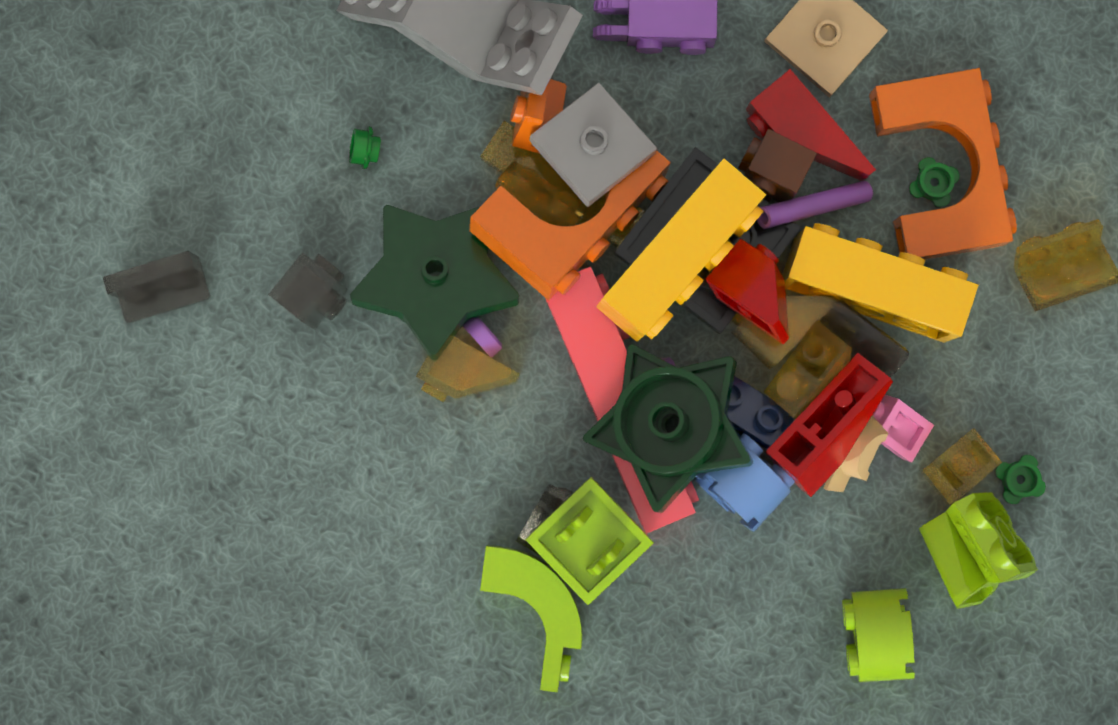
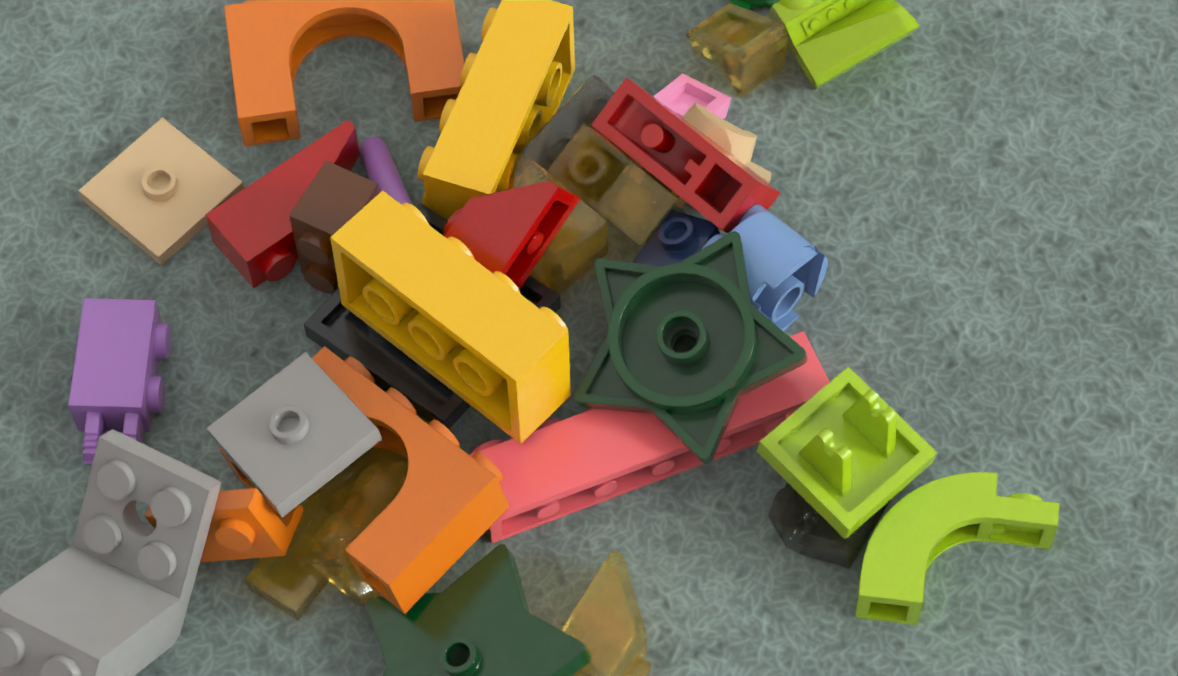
camera: 90 degrees left, 25 degrees down
medium lavender tile [462,316,502,358] -> none
lime brick [842,588,915,682] -> none
green plate [909,157,960,208] -> none

